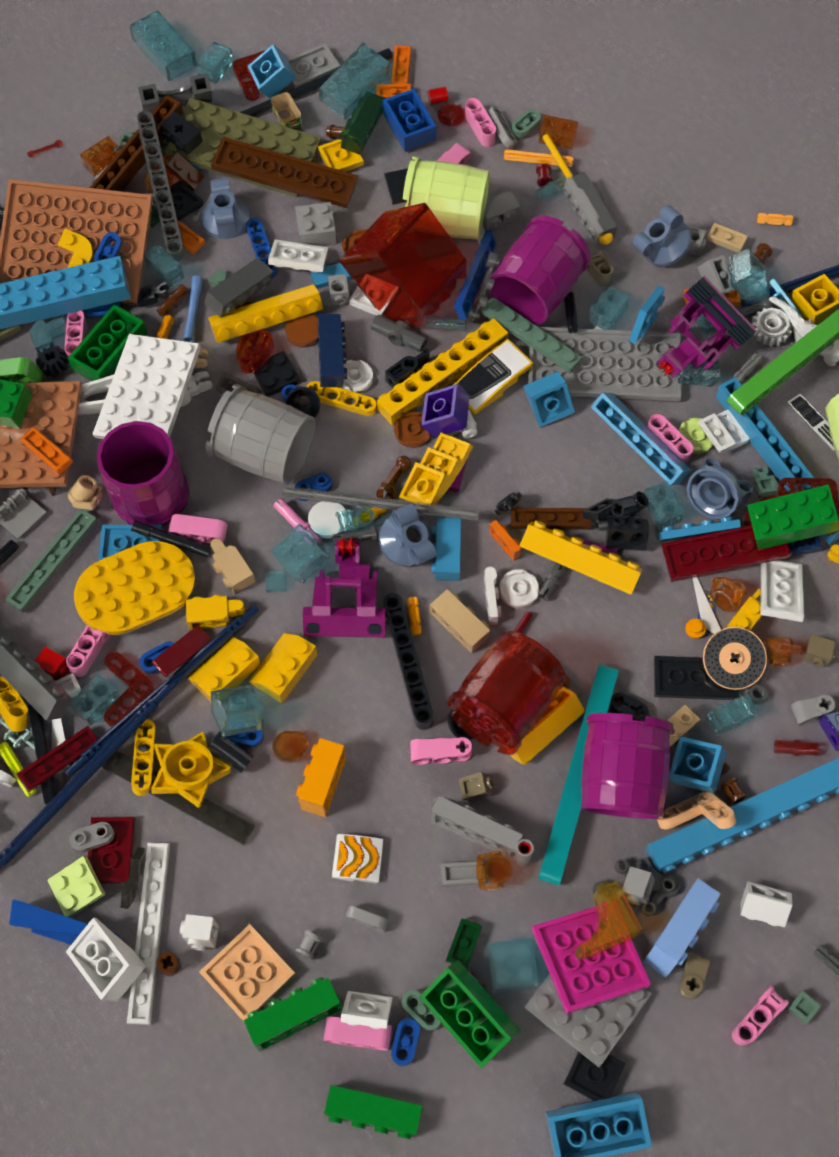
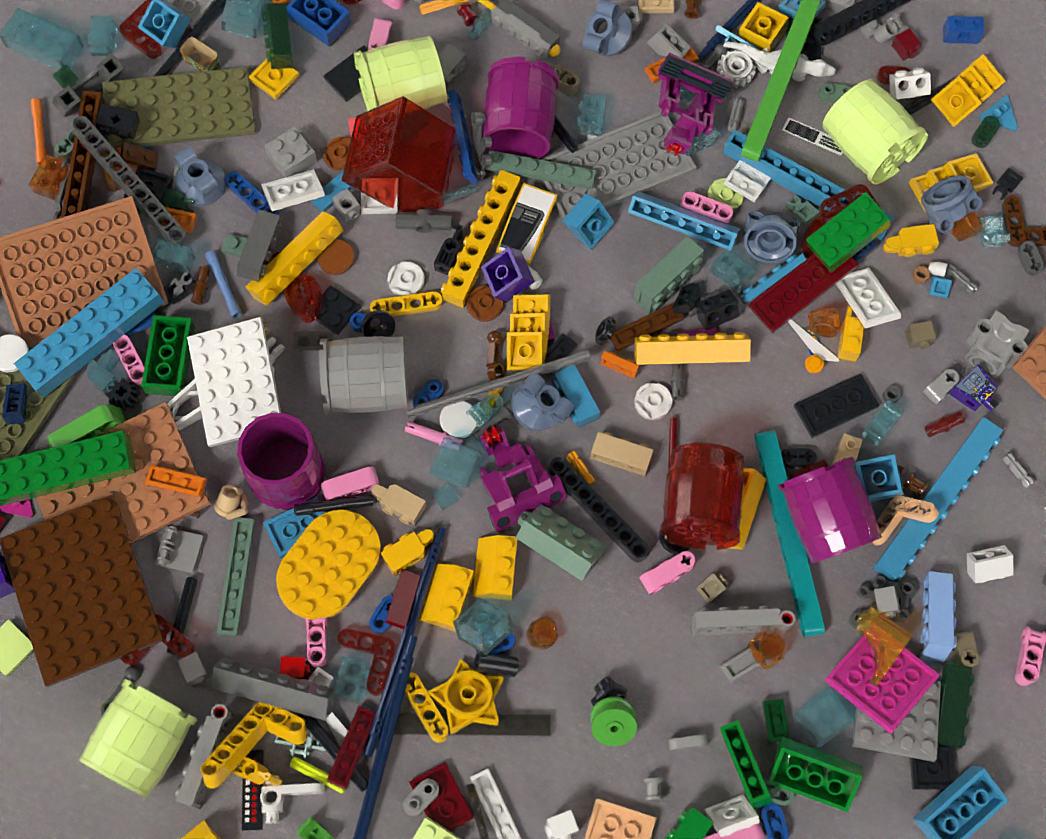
camera: 30 degrees left, 5 degrees up
yellow plate [58,229,94,268] -> none
blue plate [94,232,123,261] -> none
light orange axle [156,315,175,339] -> none
reddish brown plate [211,137,358,208] -> none
light orange brick [296,738,347,817] -> none
dark blue brick [317,314,347,387] -> none
reddish brown pin [326,124,349,139] -> none
slope [332,834,383,884] -> none
white hinge [484,566,501,626] -> none
black piece [610,491,649,517] -> none
dark azure plate [629,285,665,344] -> none
flat silver piece [703,627,767,690] -> none
clear light blue brick [728,248,770,305] -> none
clear orange piece [765,637,804,667] -> none
none -> orange piece [31,98,48,166]
none -> clear green plate [52,64,79,89]
none -> clear green plate [162,188,196,213]
none -> sand green piece [516,504,606,581]
none -> black plate [544,333,577,373]
none -> bright green wheel [590,697,637,746]
none -> black piece [591,677,628,706]
none -> sand green piece [633,236,704,314]
none -> green brick [719,720,774,810]
none -> clear green brick [937,663,974,751]

